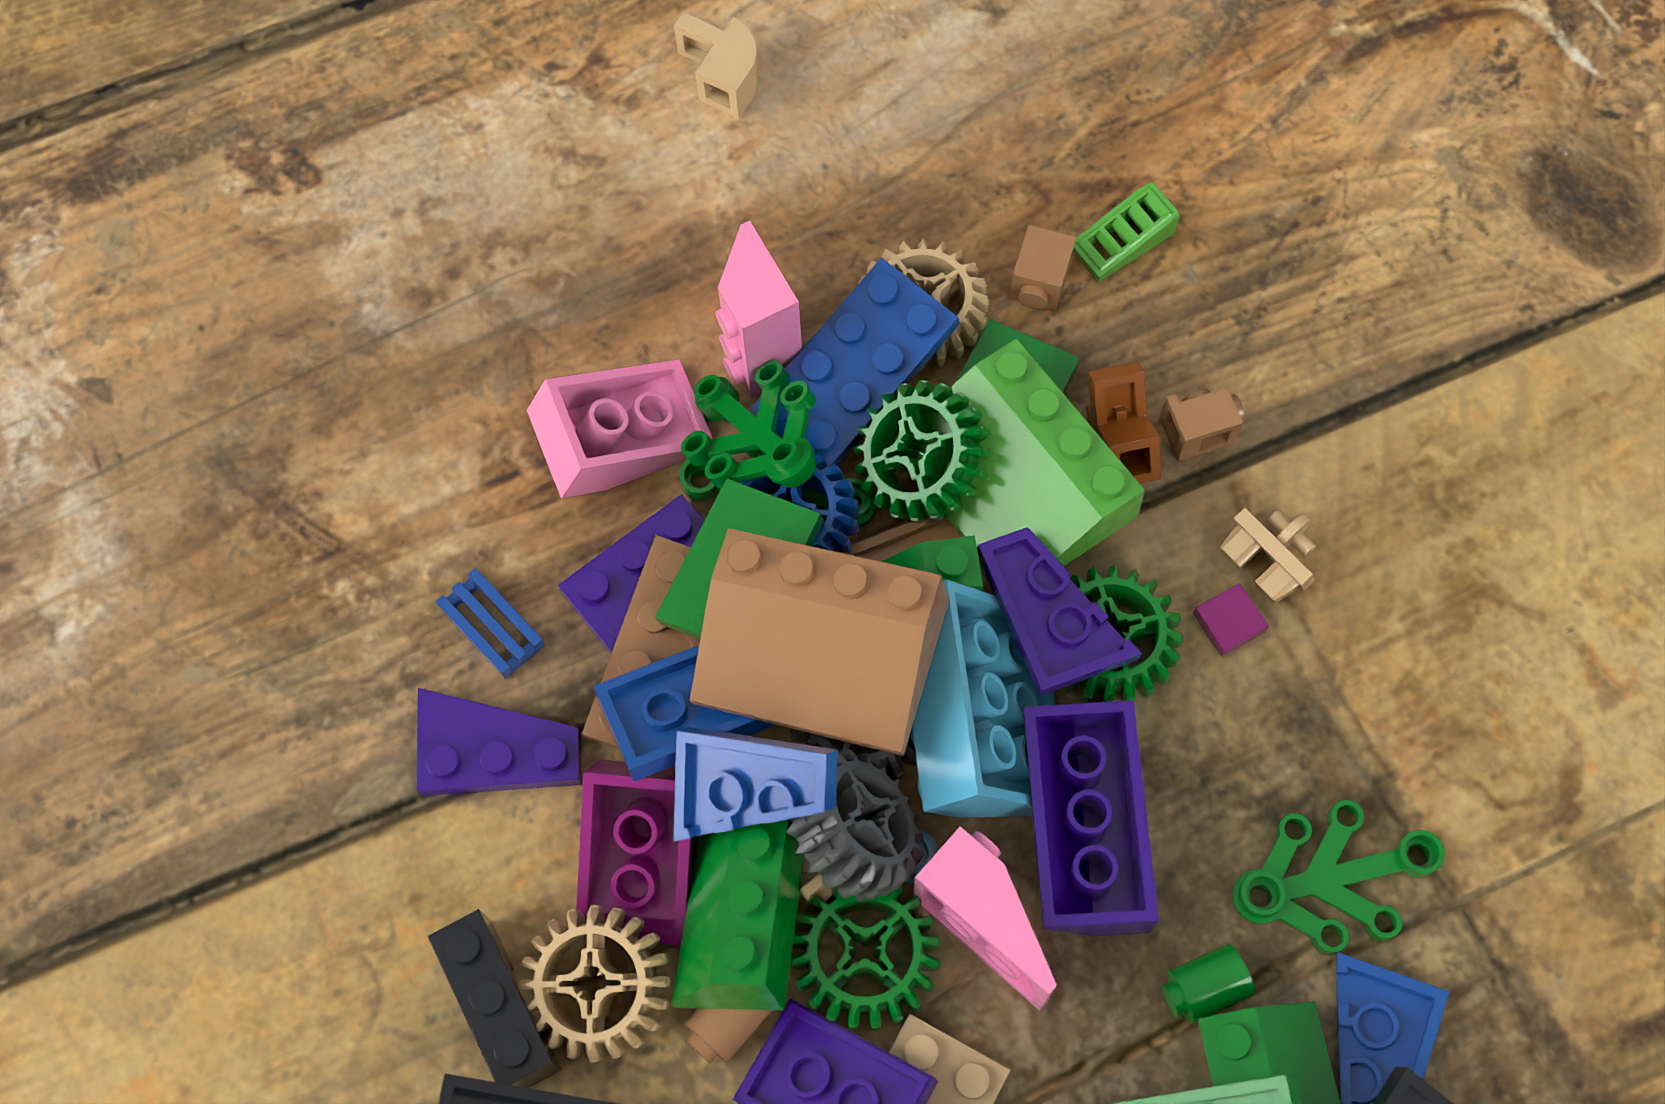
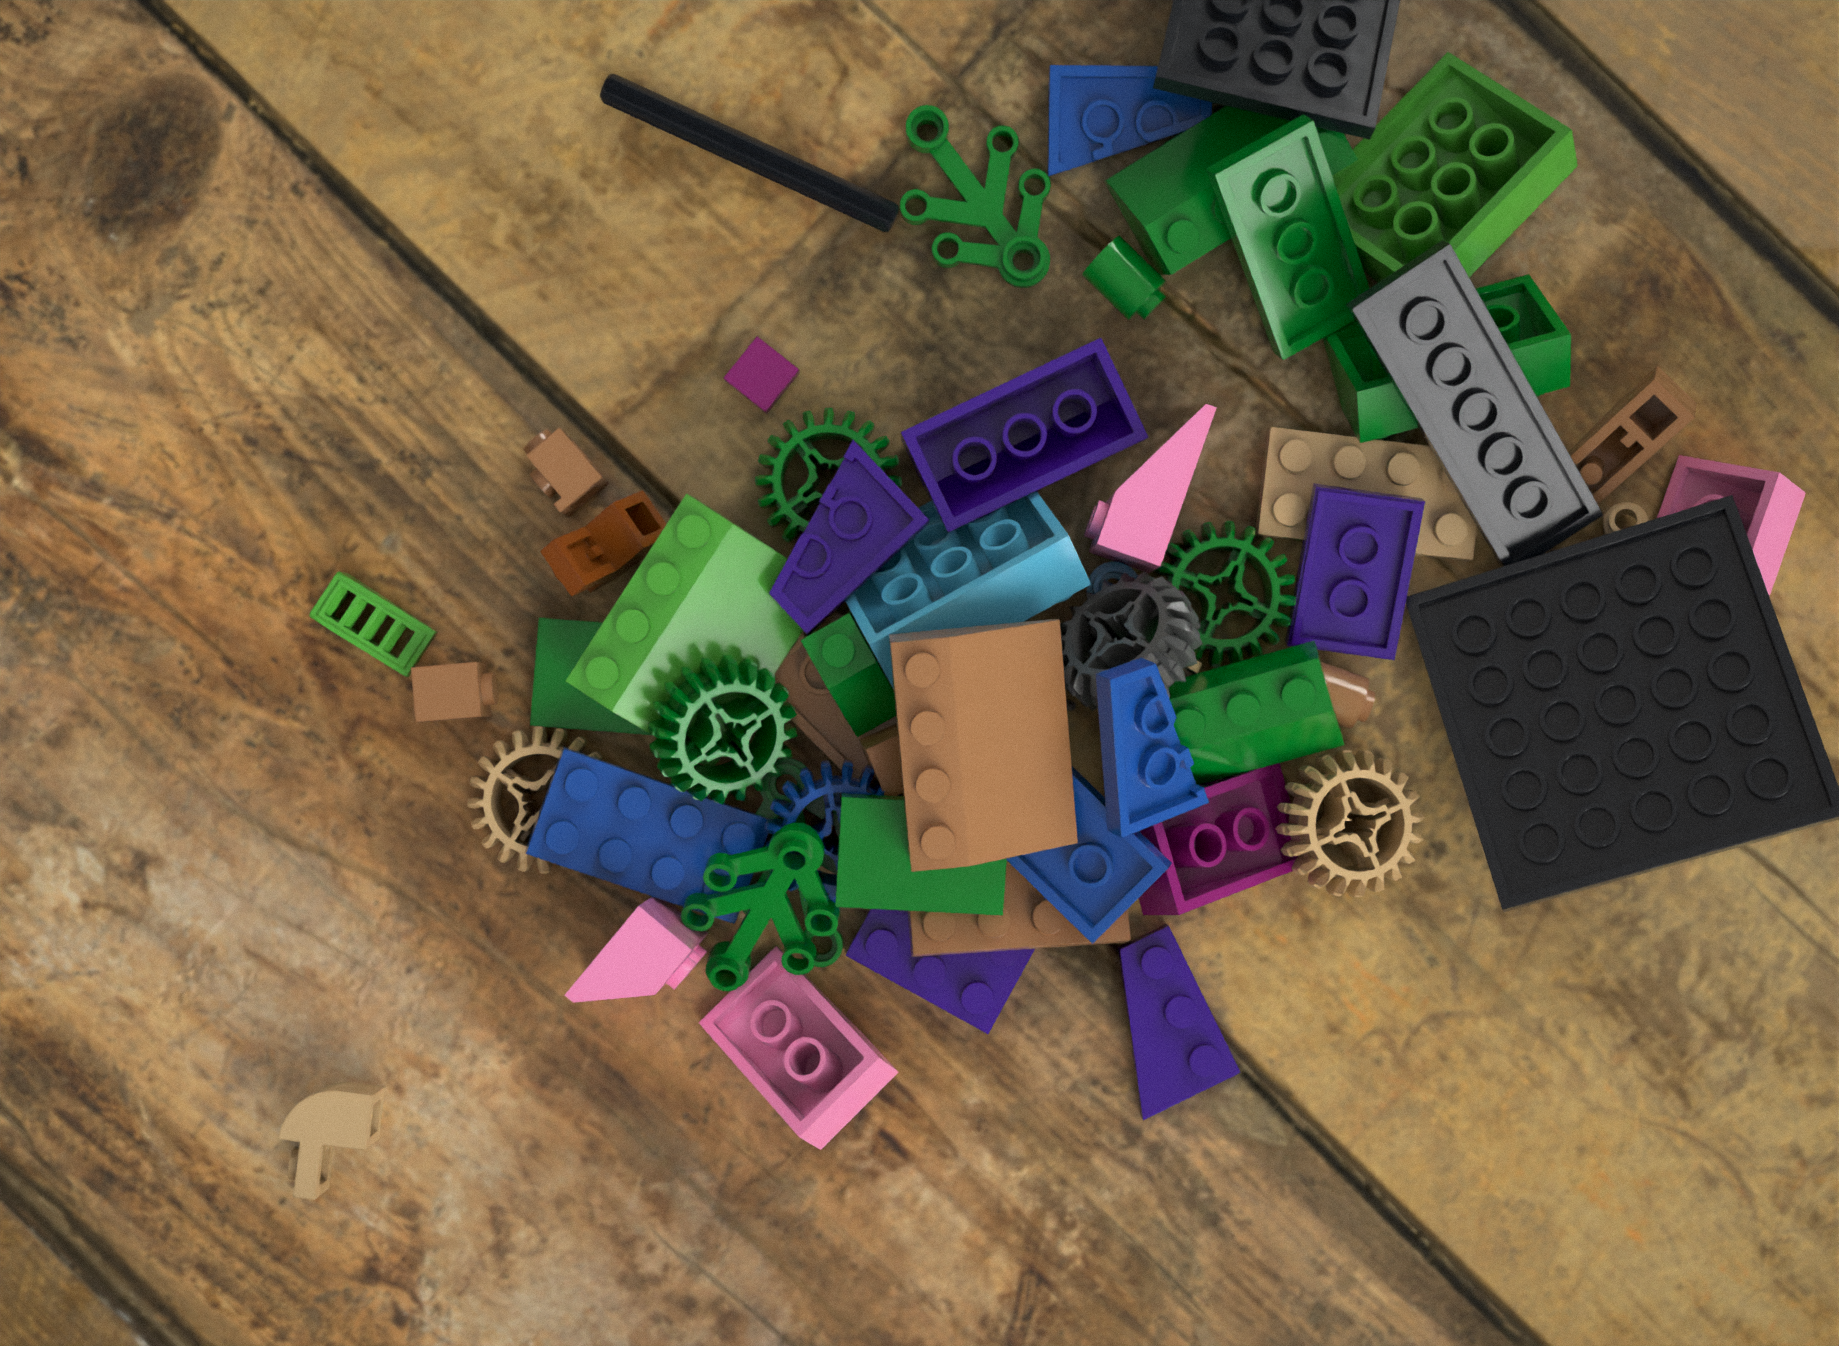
camera: 115 degrees left, 20 degrees up
black arch [428,909,562,1088] -> none
blue tile [435,568,545,679] -> none
tan hips [1221,508,1316,603] -> none
none -> black axle [600,74,899,232]

